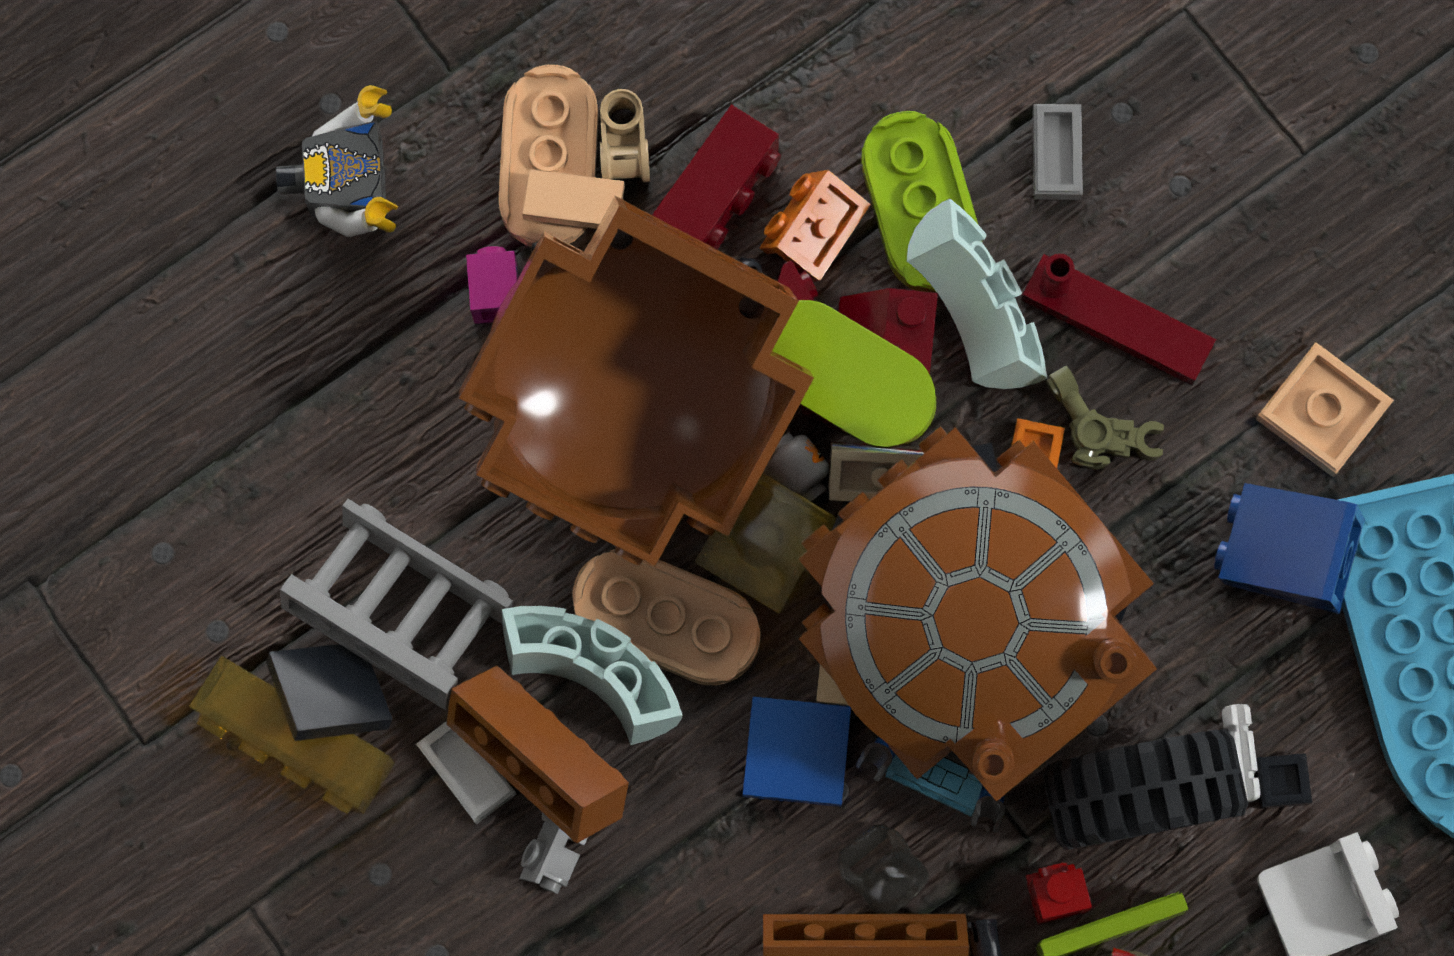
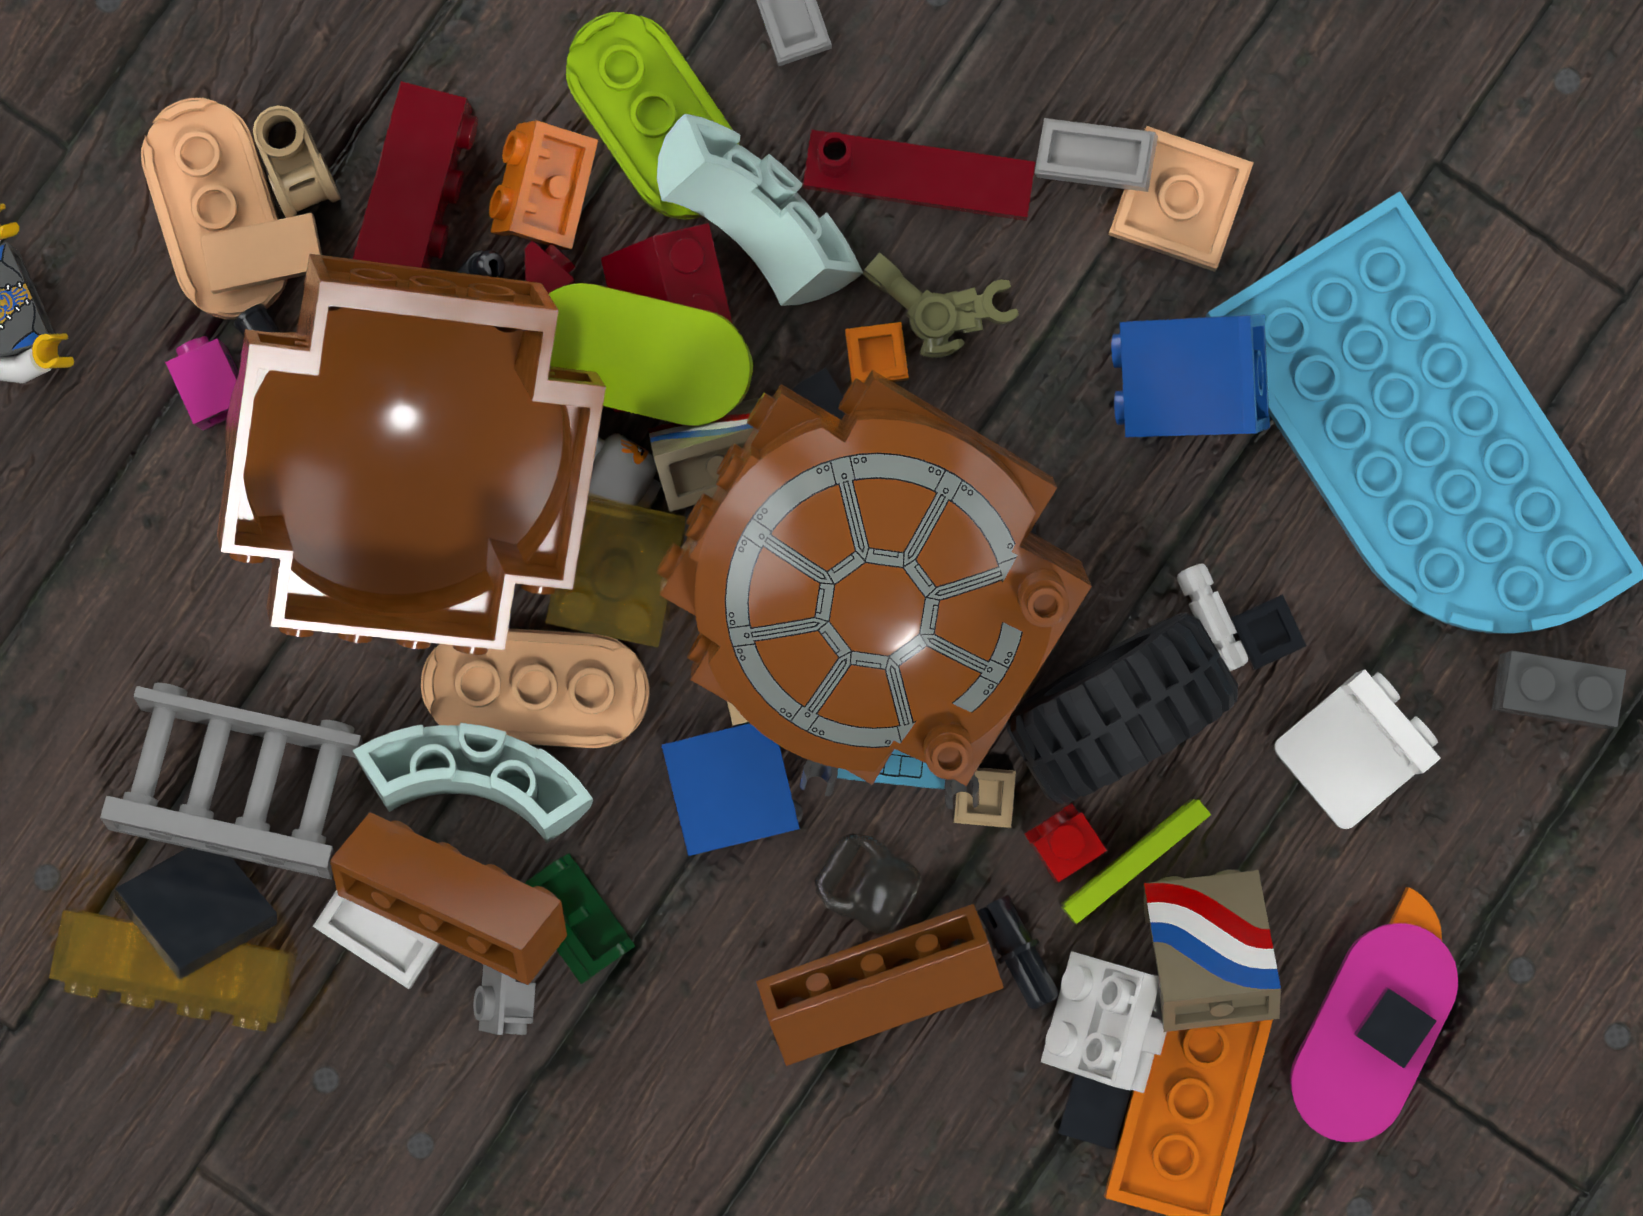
camera: 15 degrees left, 10 degrees up
none -> dark green hinge [524,853,636,984]
none -> tan tile [953,767,1016,828]
none -> light grey tile [1034,118,1158,192]

